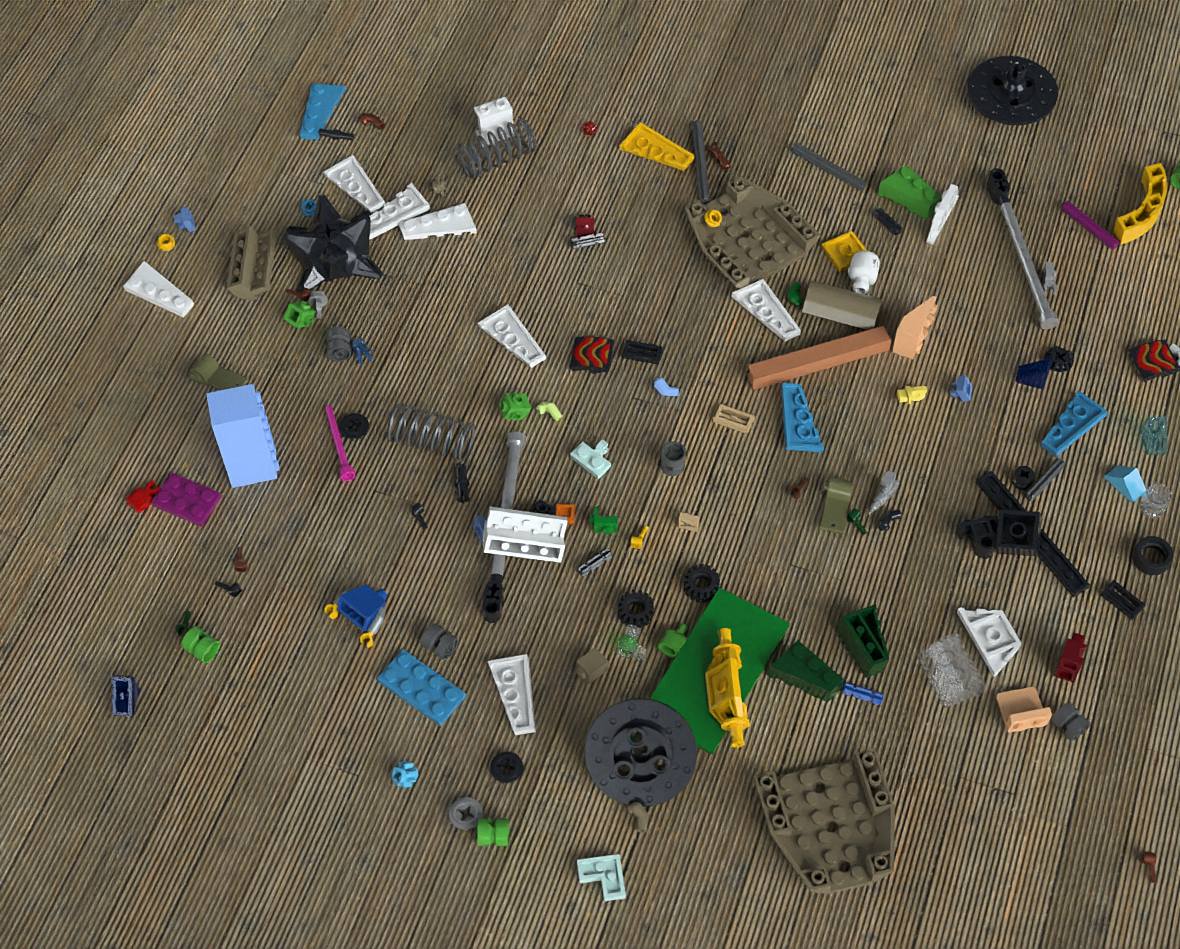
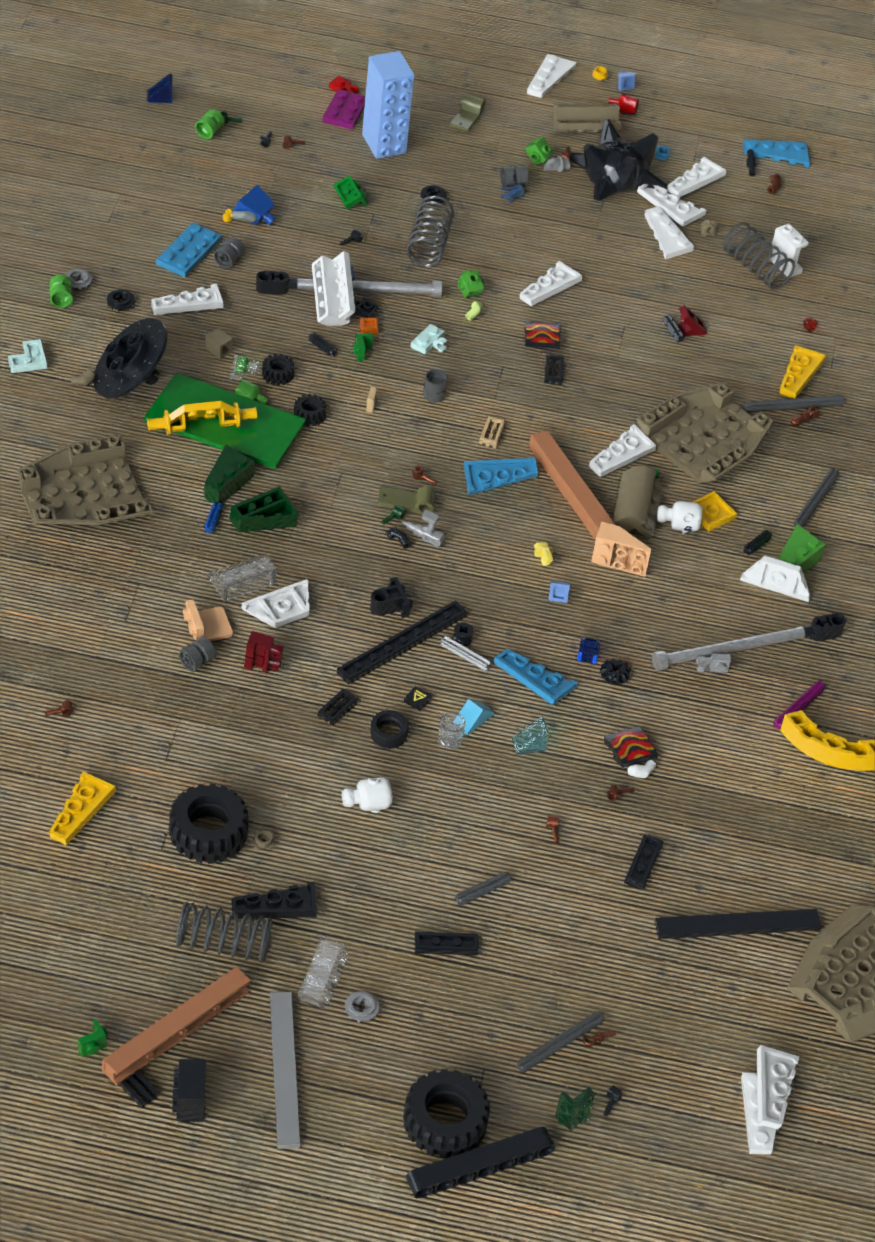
camera: 75 degrees right, 10 degrees down
dark pink piece [325,405,356,481] -> none
medium azure gear [392,761,418,788] -> none
black pin [454,464,470,503] -> none
yellow hand [631,525,649,549] -> none
light blue arm [654,377,679,396] -> none
yellow plate [705,210,722,228] -> none
black brick [996,510,1042,557] -> none
none -> green bracket [333,175,367,210]
none -> black tile [404,686,432,711]
none -> red piece [608,94,639,115]

